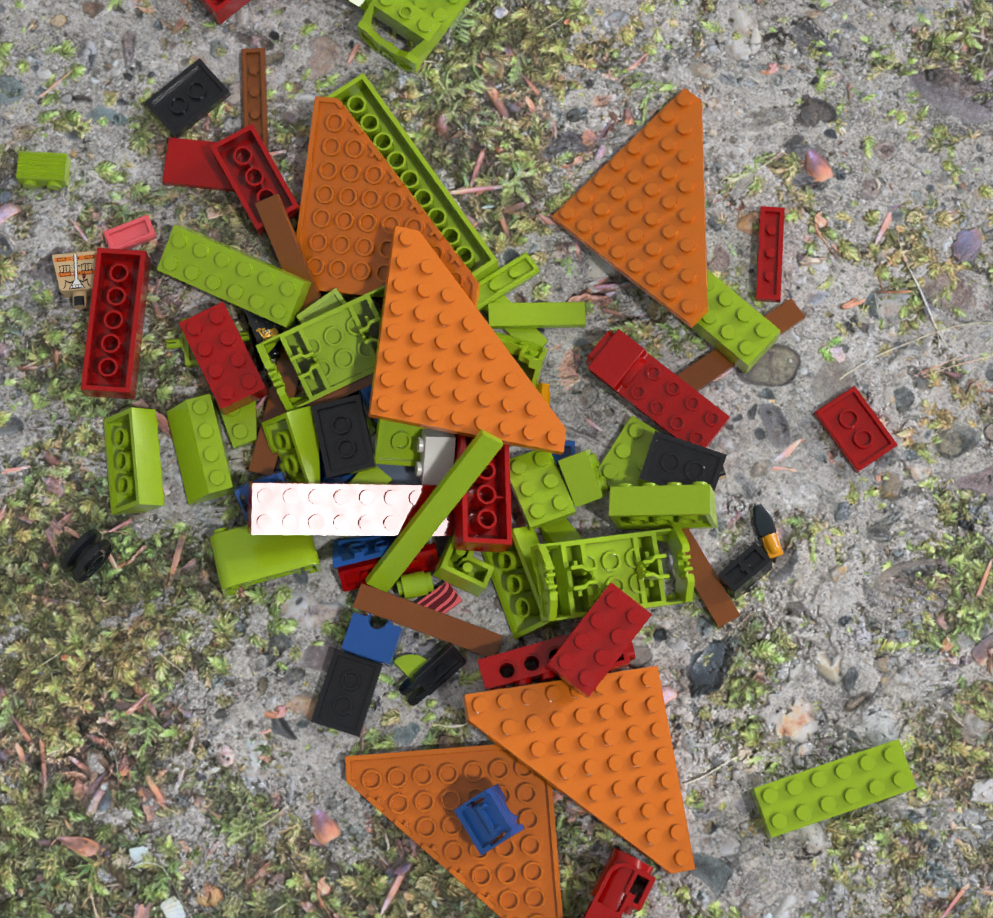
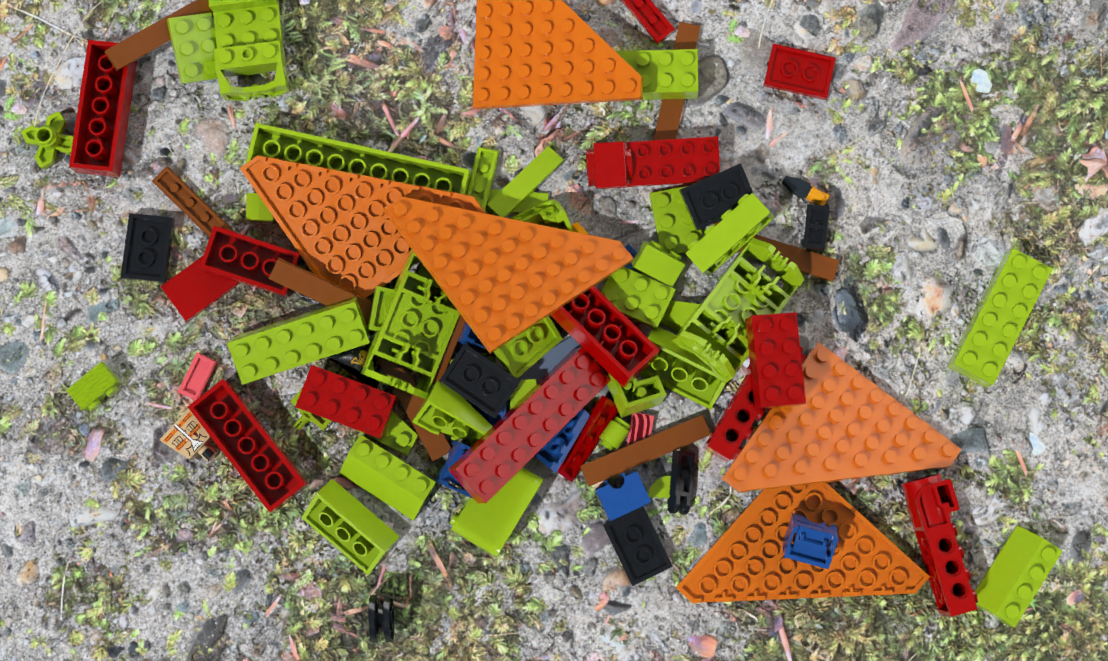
camera: 45 degrees left, 5 degrees up
lime tile [365,429,504,593] -> none
white brick [415,429,456,485] -> none
none -> lime piece [246,193,273,223]

